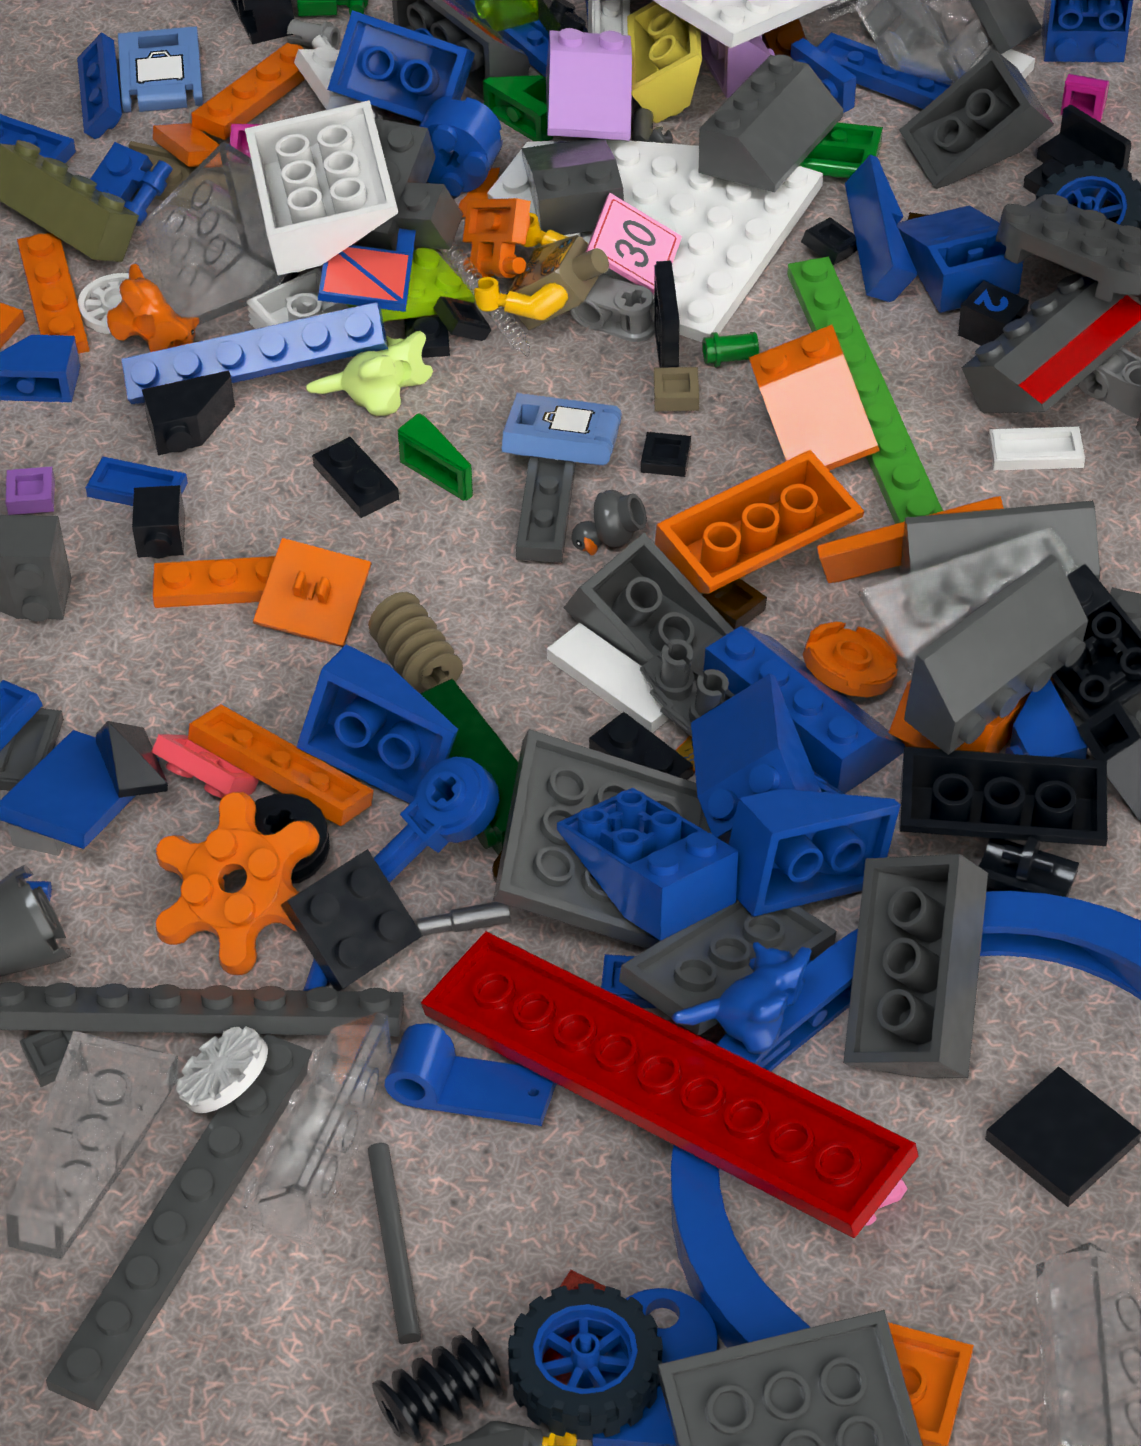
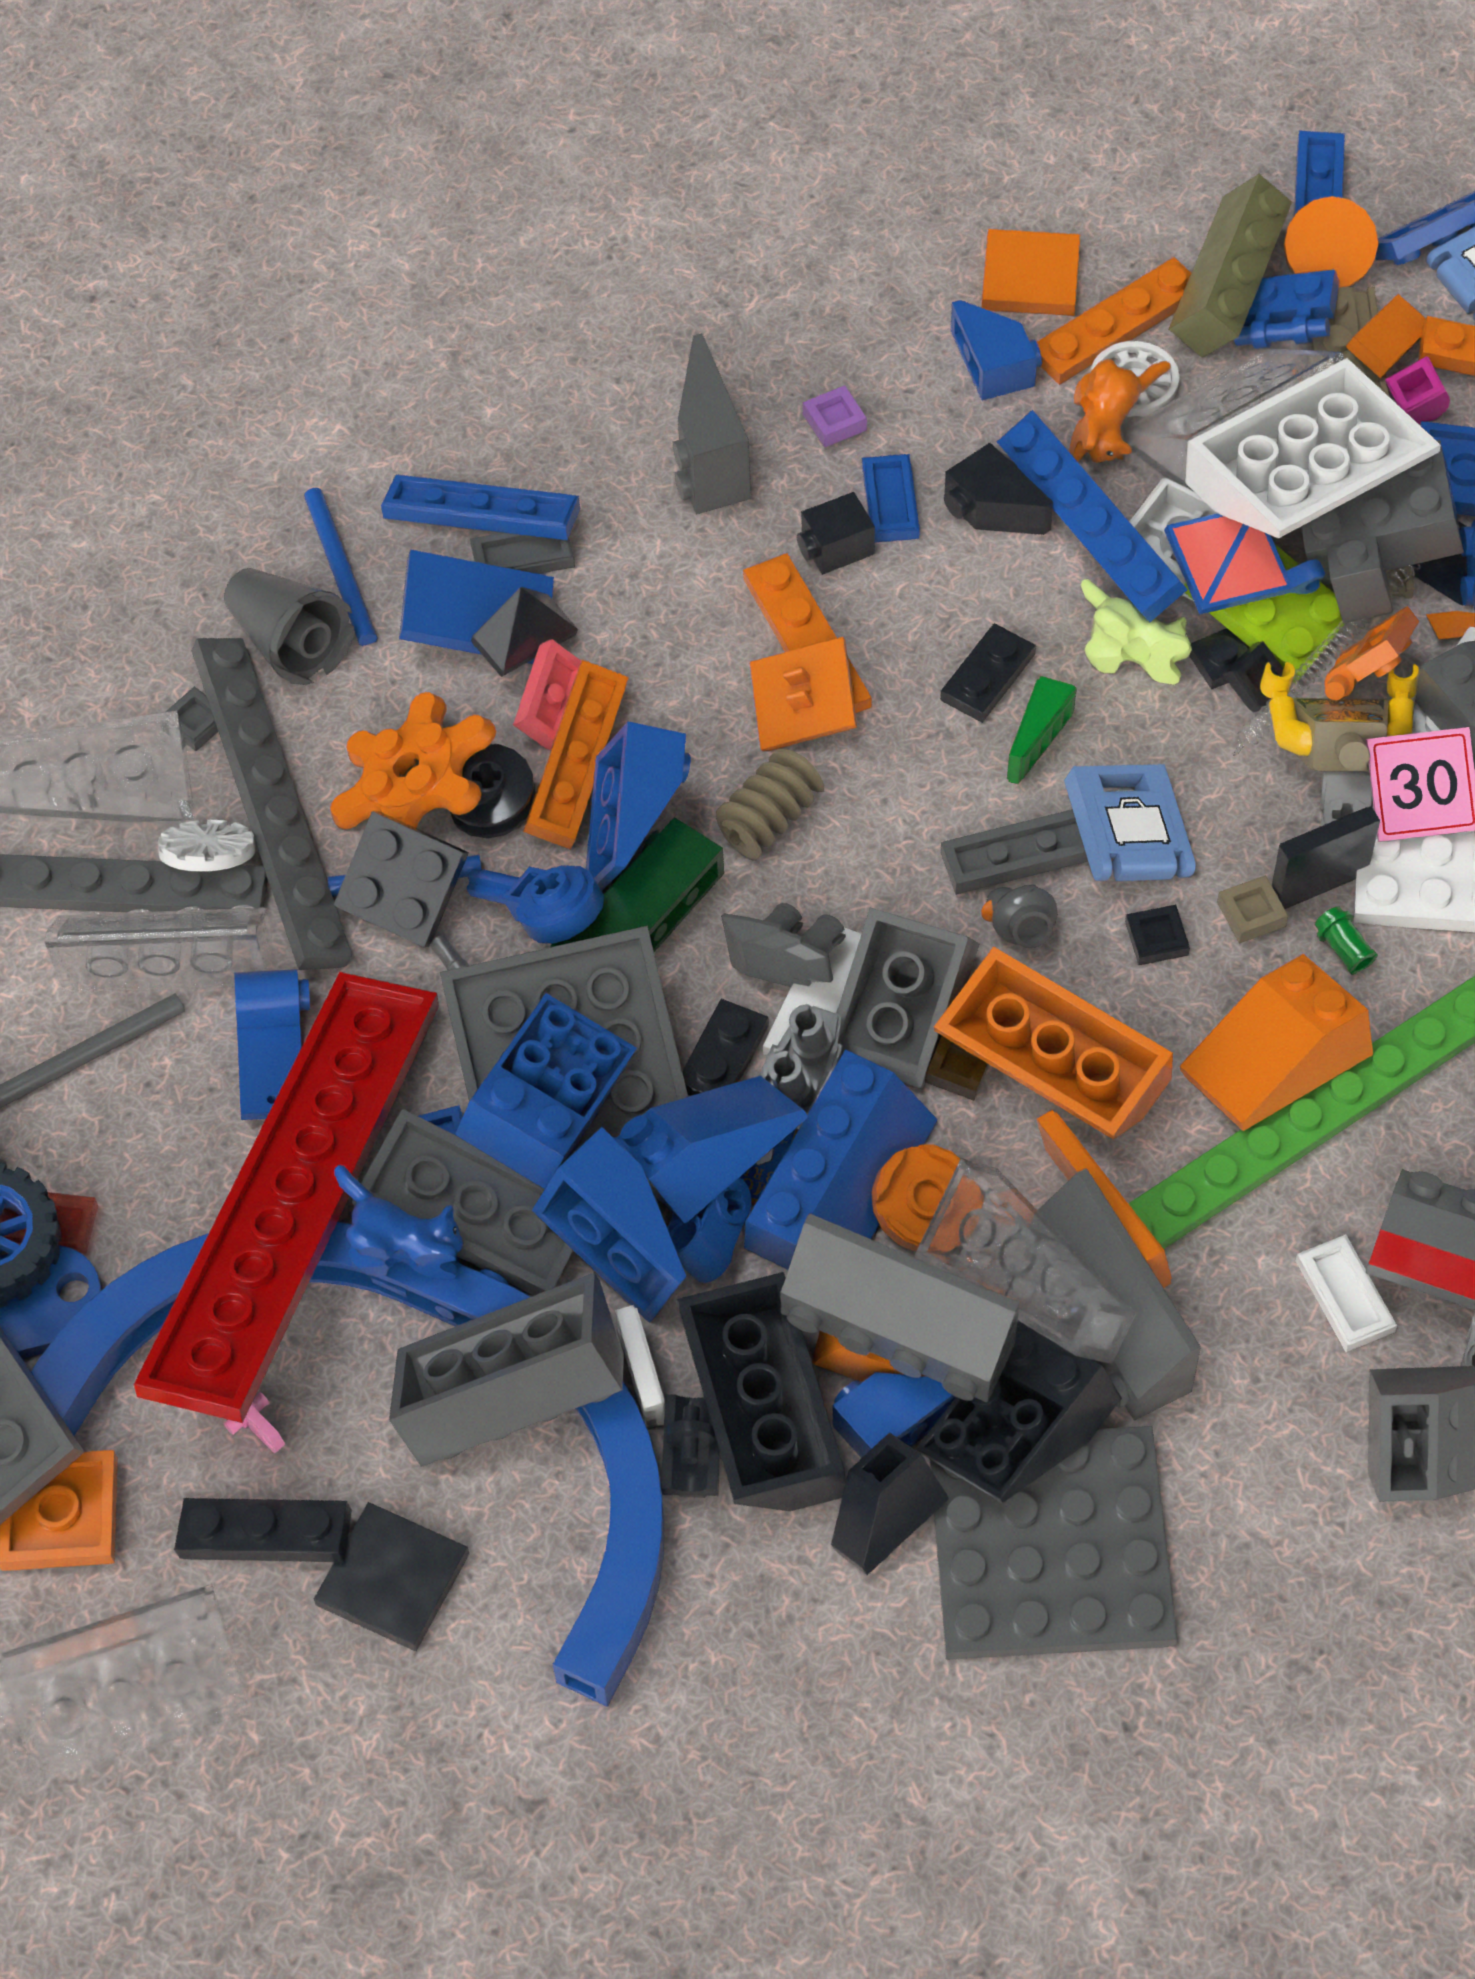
camera: 70 degrees right, 10 degrees up
none -> black plate [174,1498,352,1562]
none -> dark grey connector [721,903,846,987]
none -> orange tile [1284,196,1378,287]

